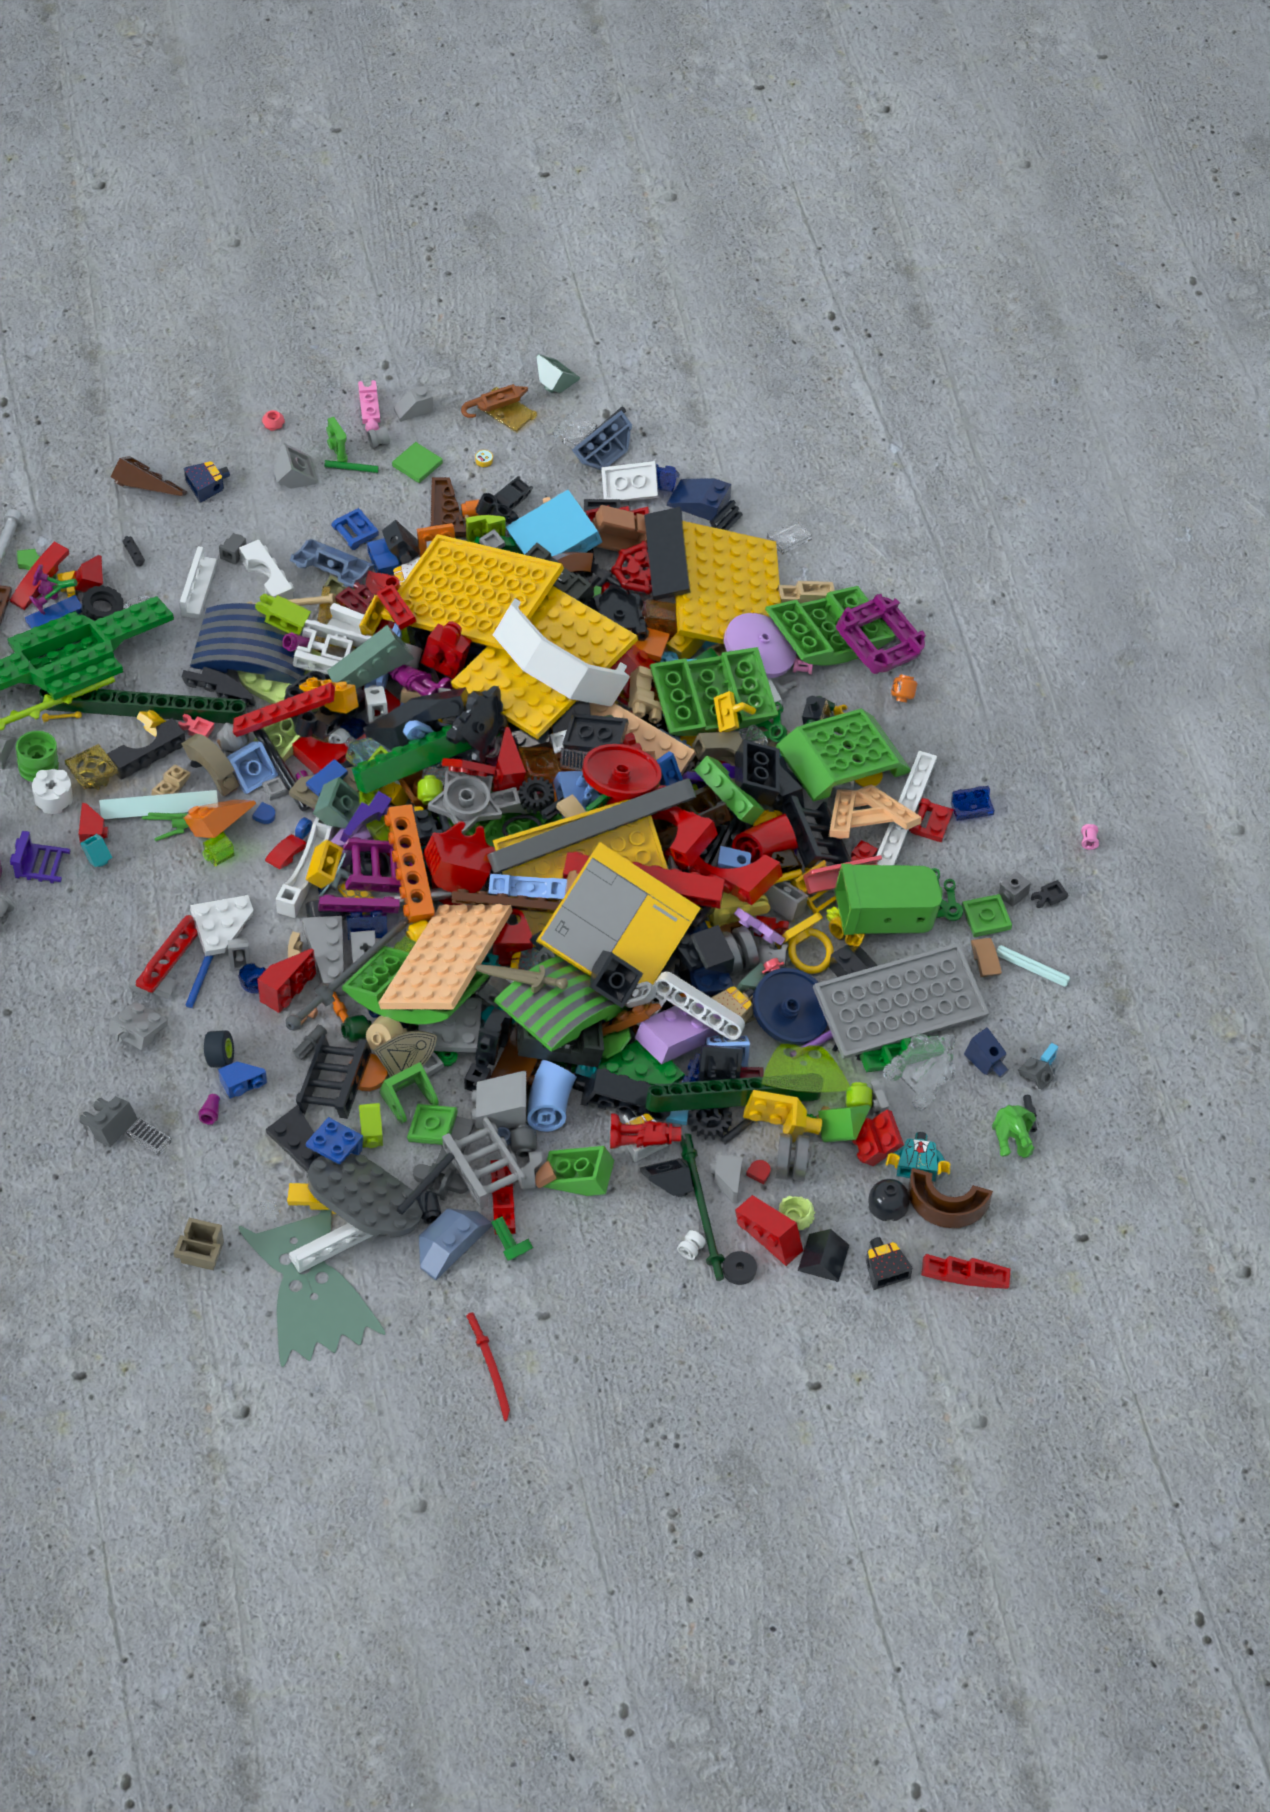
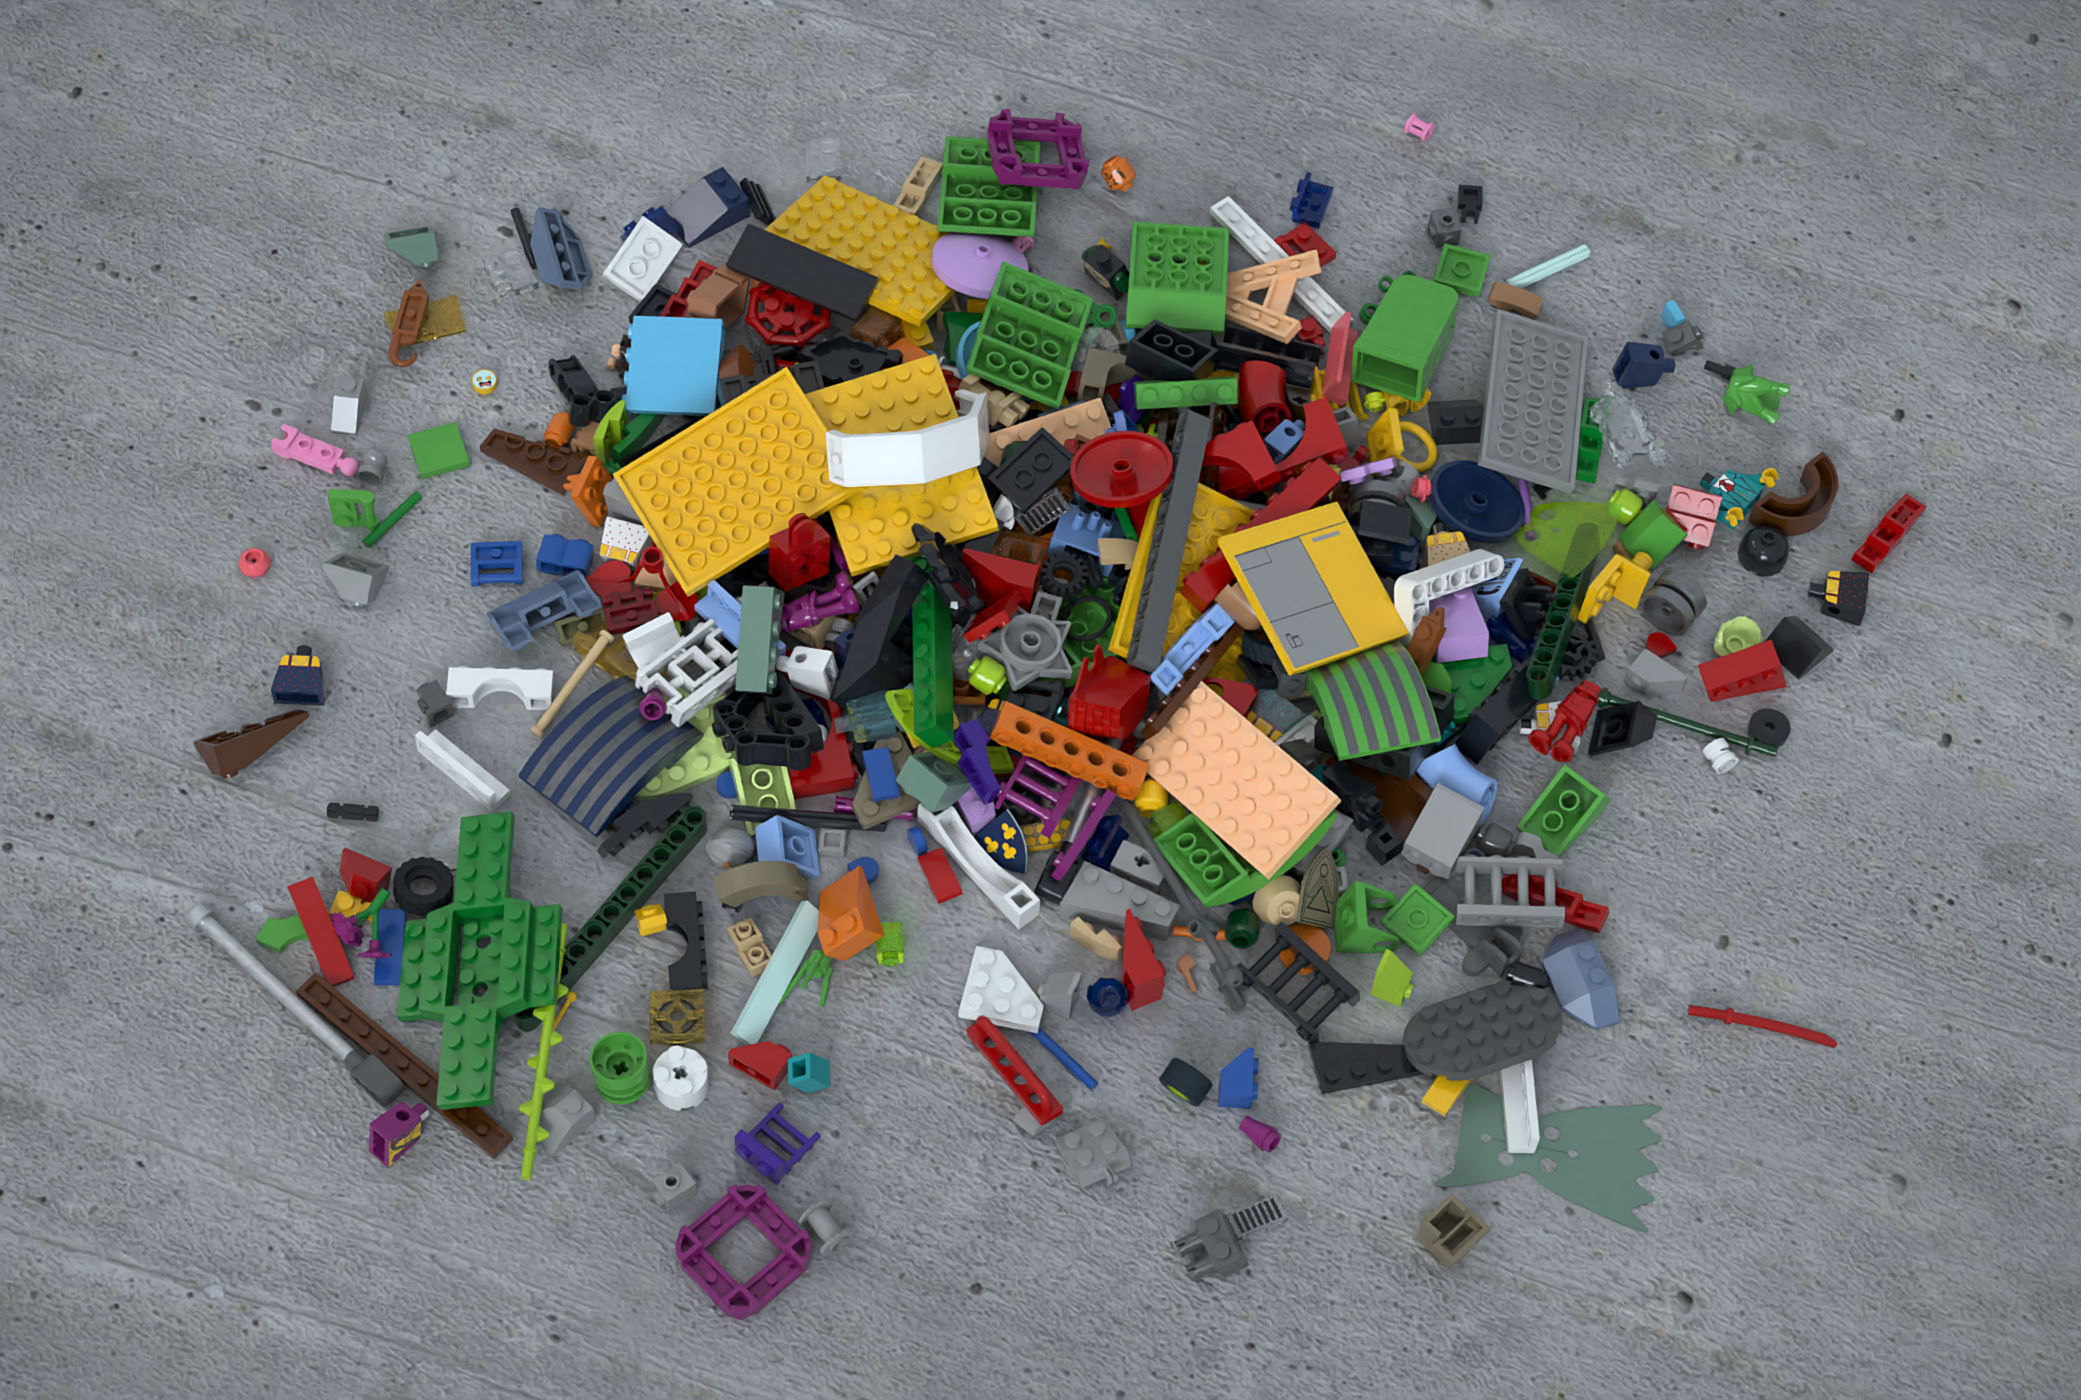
camera: 60 degrees left, 5 degrees up
coral plate [178,714,215,738] -> none
red plate [233,683,335,737] -> none
lime hinge [255,593,311,635] -> none
light orange slope [299,677,358,713] -> none
yellow brick [305,839,343,889] -> none
blue bracket [306,1117,363,1164] -> none
yellow slope [359,595,385,636] -> none
red plate [376,584,417,630] -> none
black torso [382,520,419,564] -> none
black bar [396,1152,455,1215] -> none
light blue plate [403,720,434,740] -> none
dark tan sword [476,965,568,993] -> none
light grey plate [479,530,505,549] -> none
green piece [491,1217,533,1261] -> none
nougat tile [535,1161,557,1188] -> none
black slope [589,950,644,1008] -> none
light grey plate [625,981,656,1008] -> none
yellow plate [714,691,756,732] -> none

